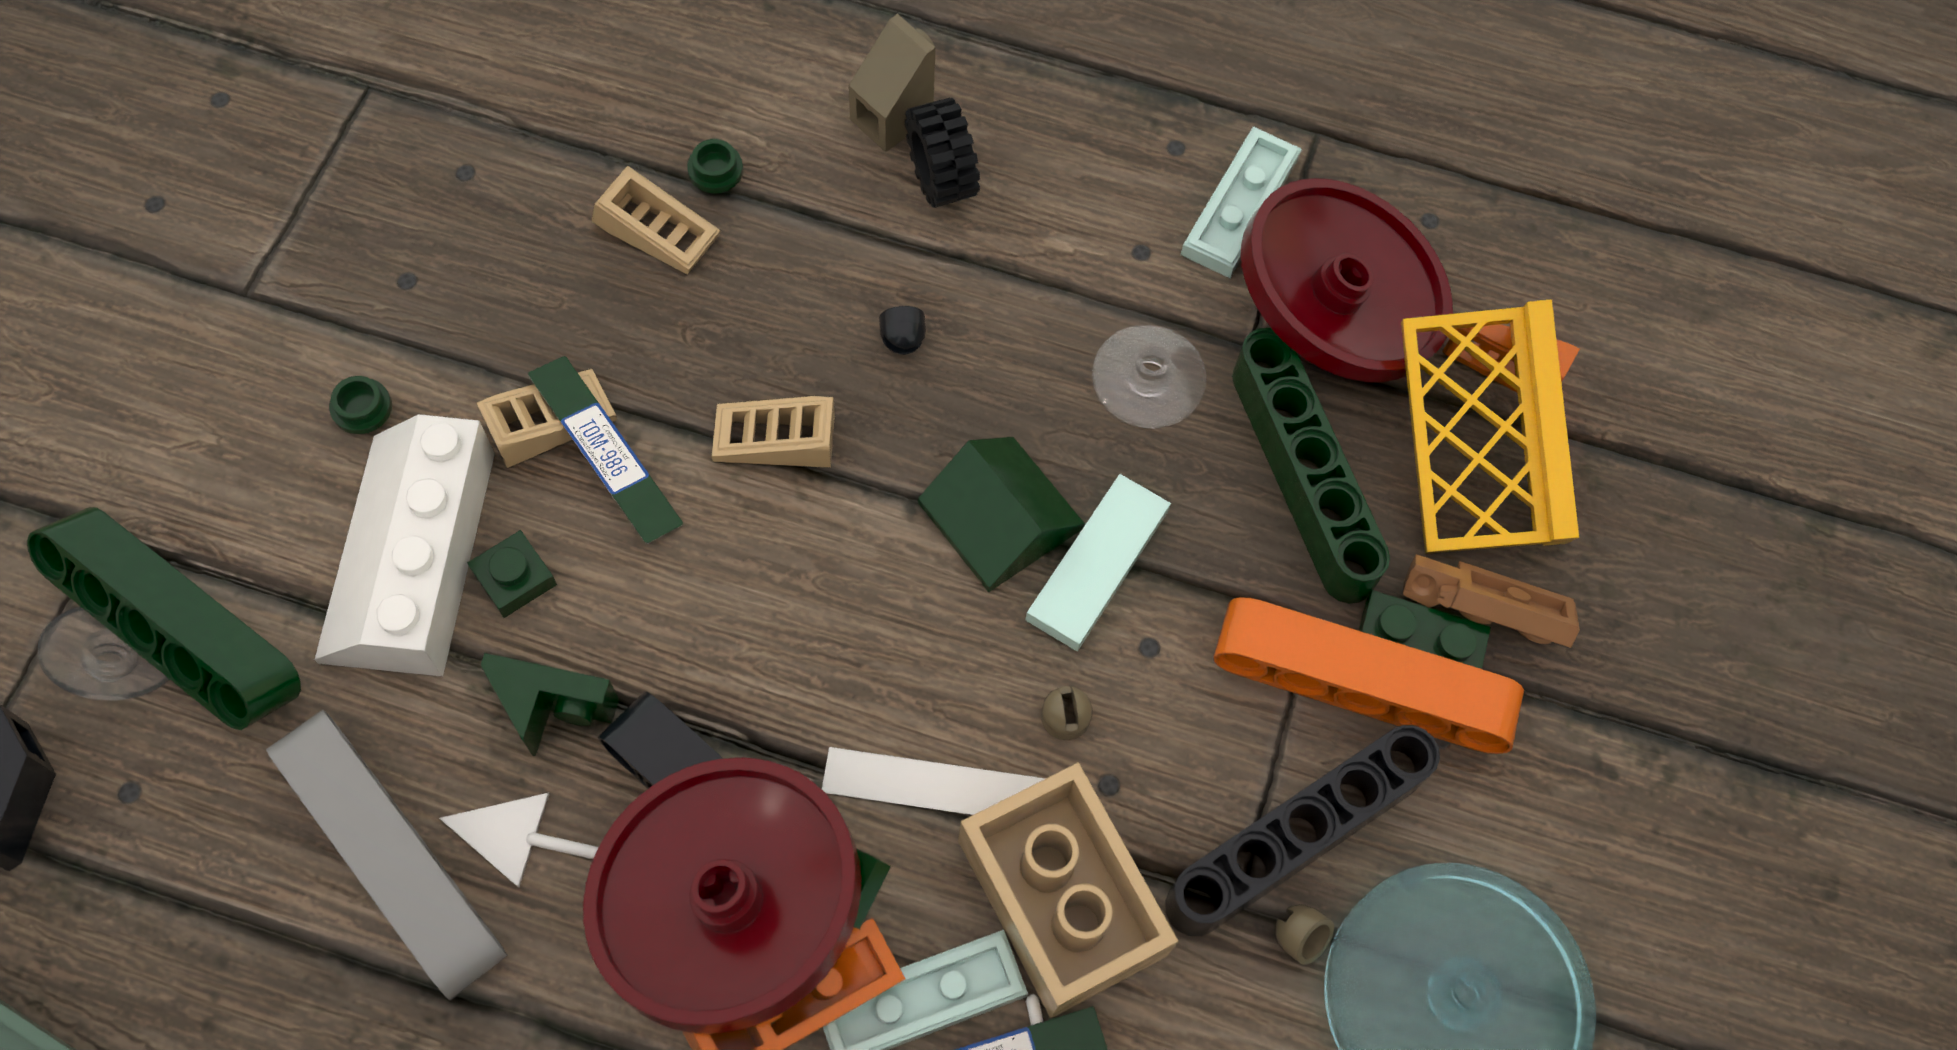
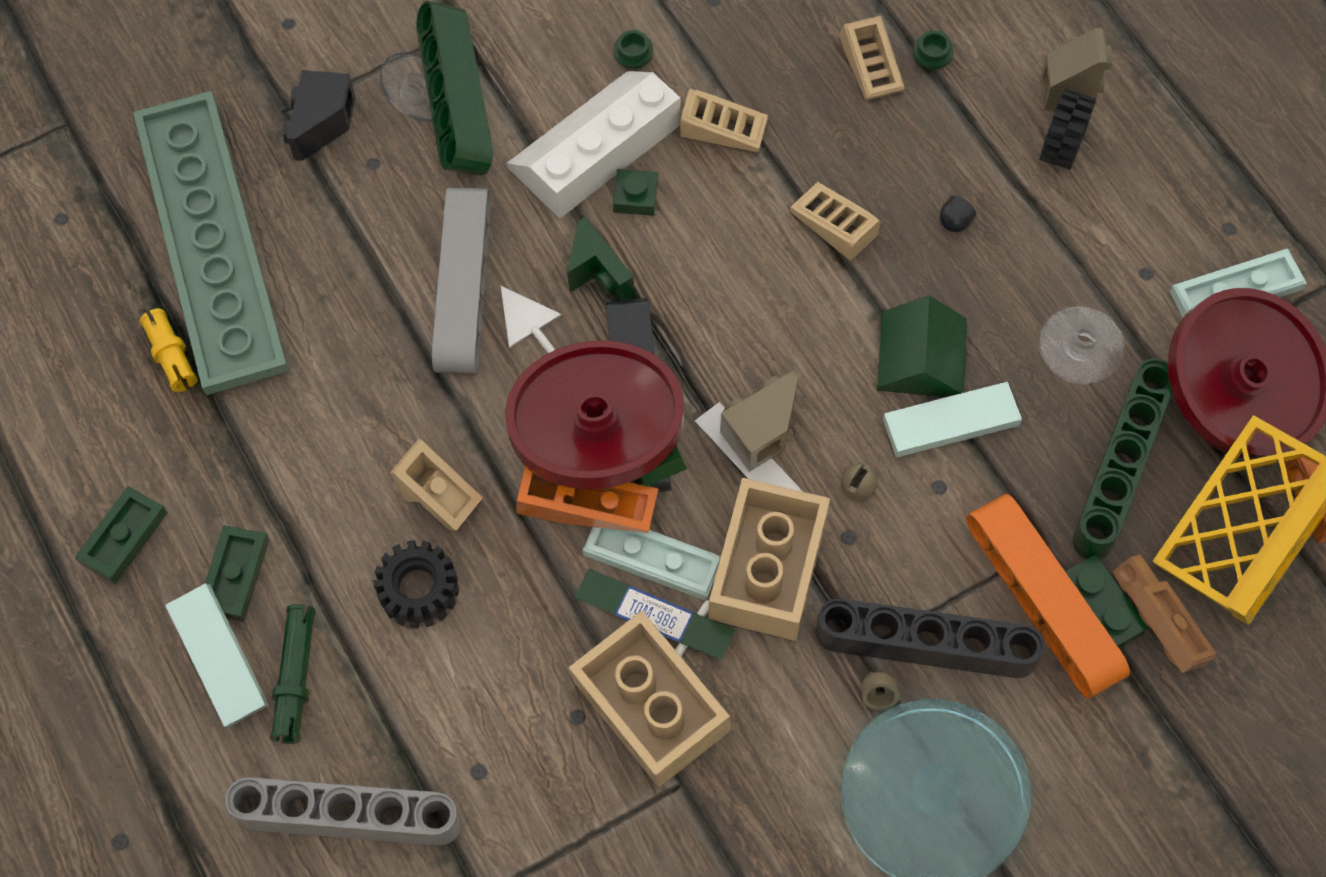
camera: 50 degrees right, 0 degrees up
sticker [528,356,683,544] -> none
none -> dark tan slope [720,370,798,472]

